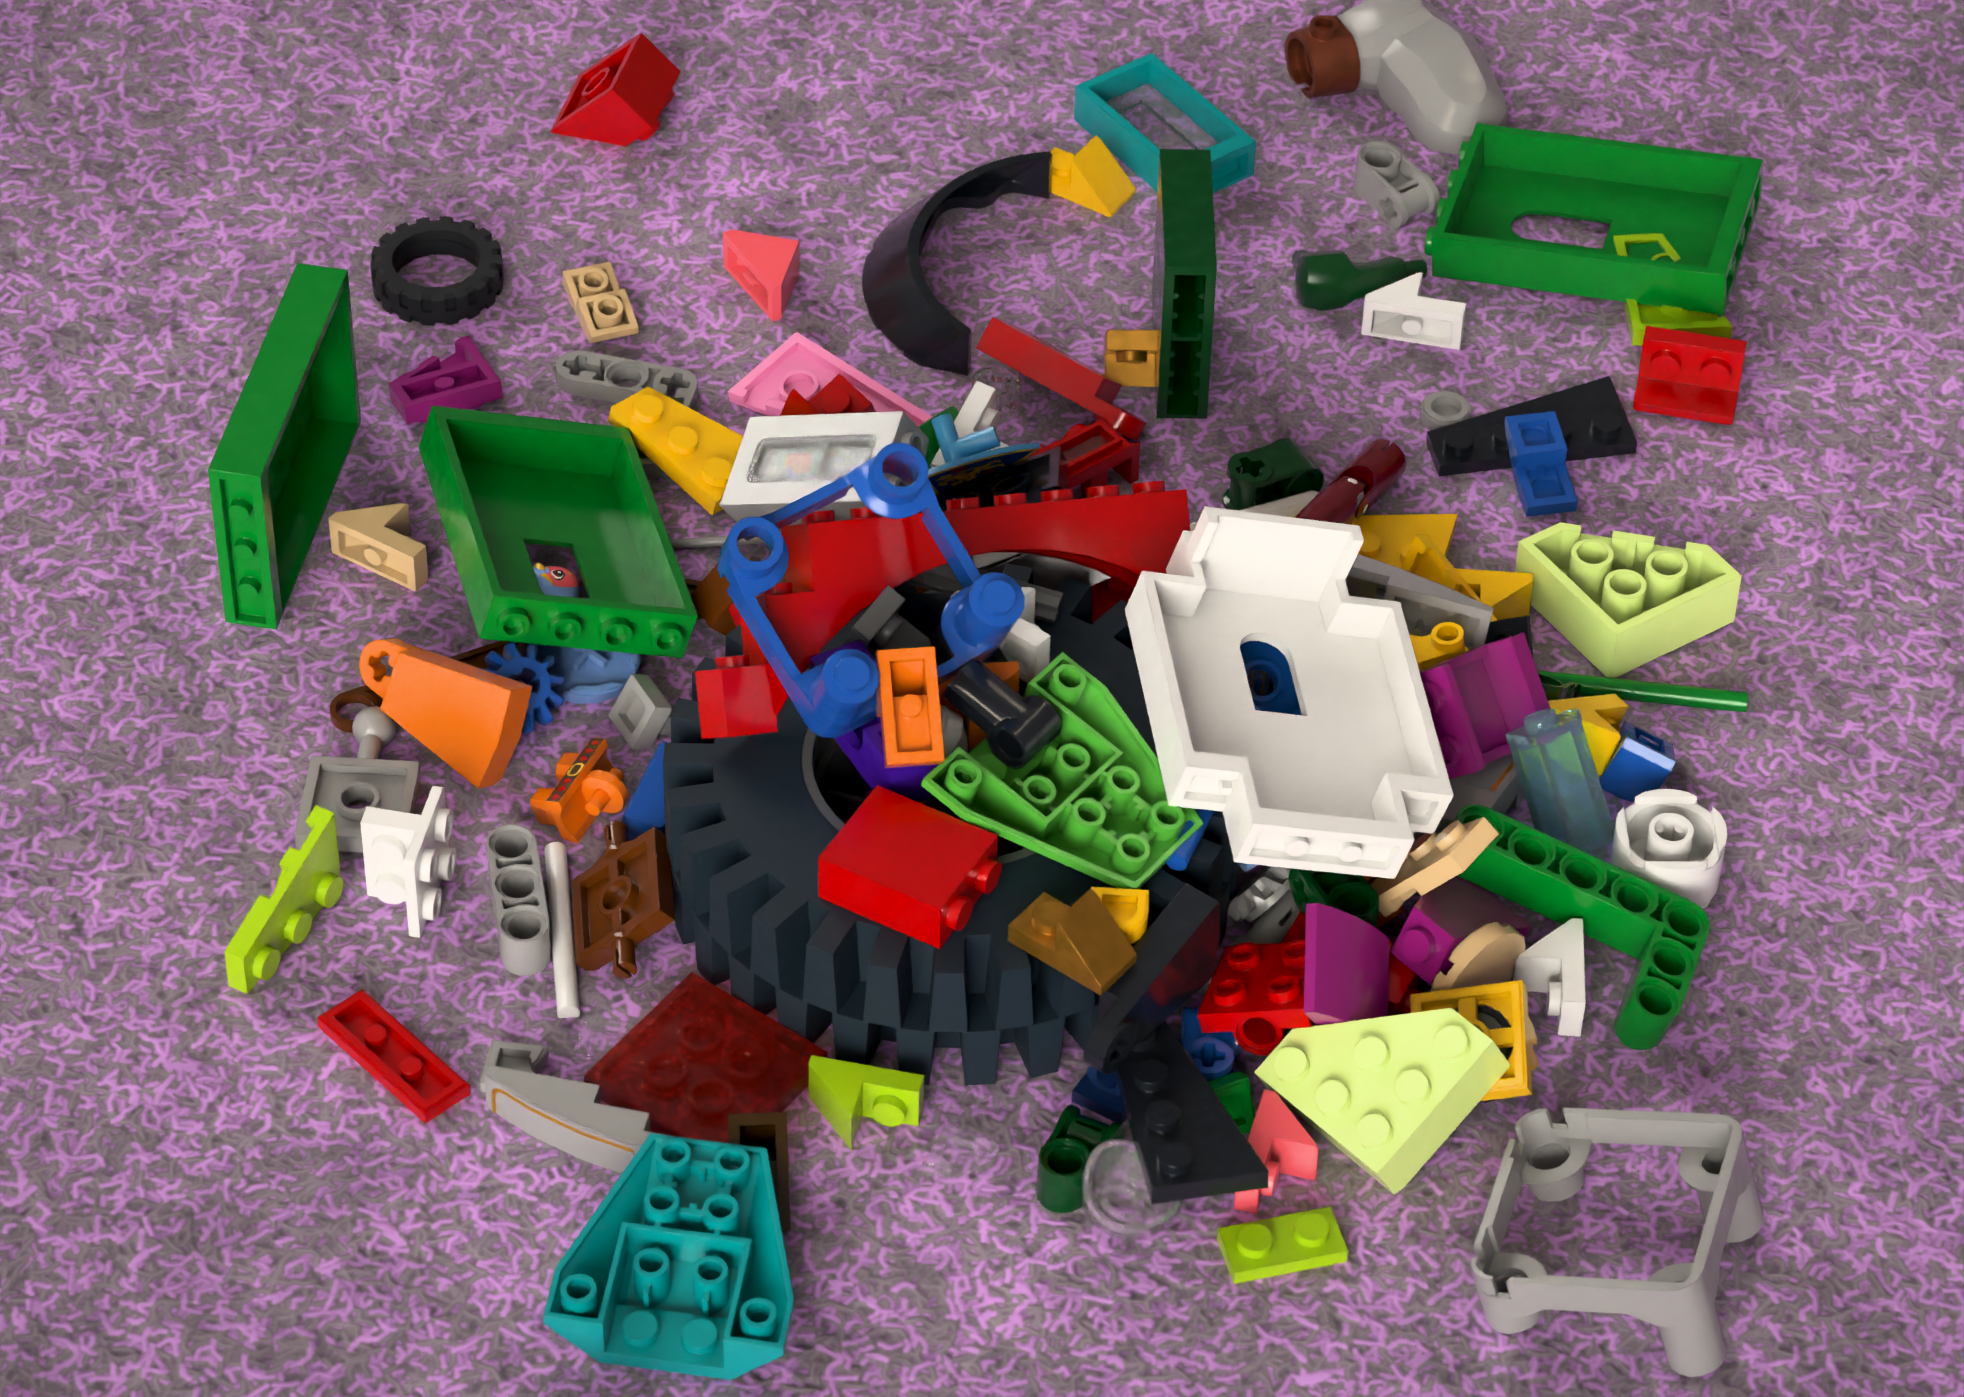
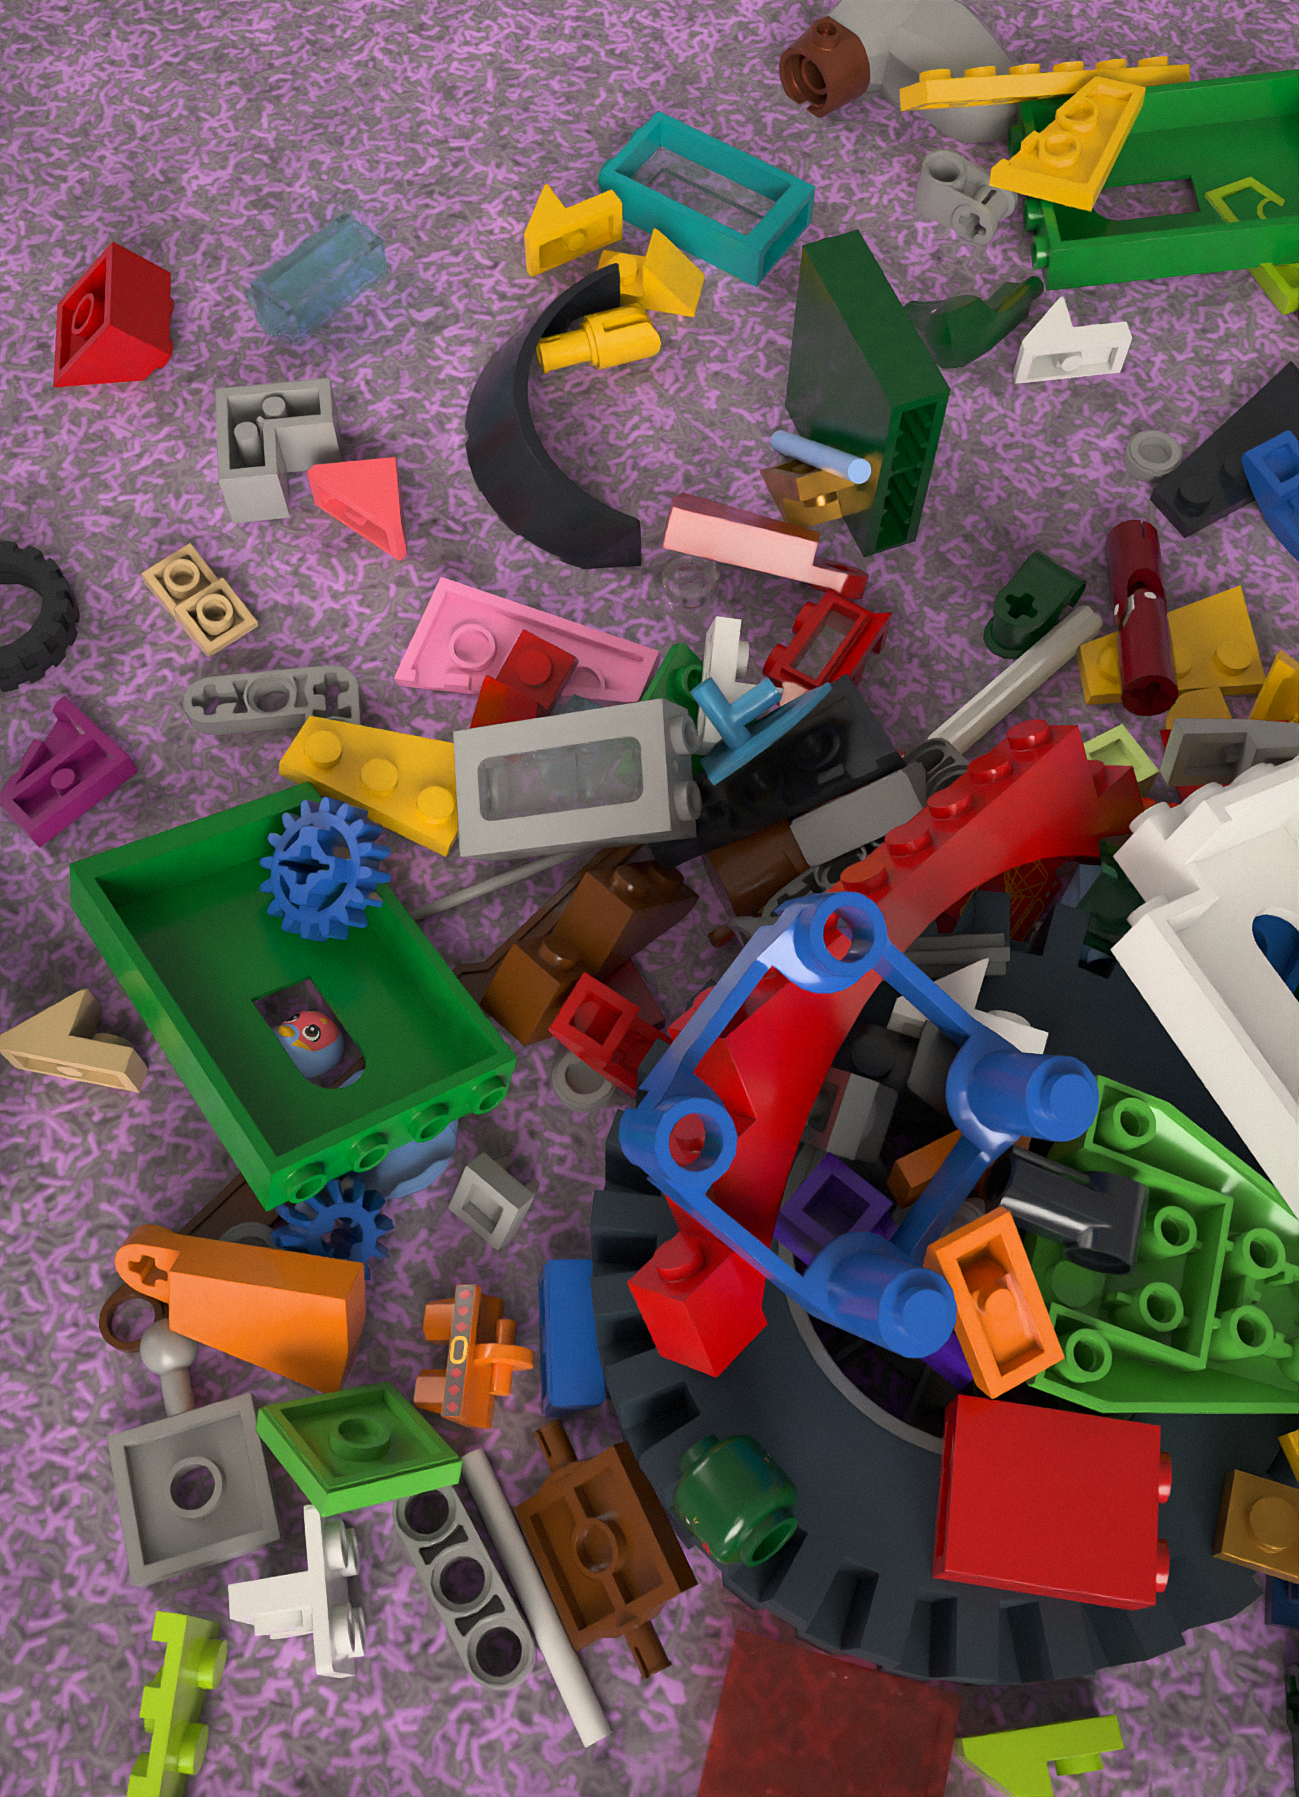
camera: 20 degrees left, 20 degrees up
none -> light grey brick [215,378,343,523]
none -> clear light blue brick [245,212,389,346]
none -> bright green tile [256,1381,463,1518]
none -> blue gear [260,797,391,942]
none -> yellow slope [524,184,623,277]
none -> yellow arm [535,302,661,374]
none -> dark green head [674,1434,798,1567]
none -> light blue bar [770,430,871,484]
none -> yellow plate [899,56,1190,112]
none -> yellow wing [989,76,1146,212]

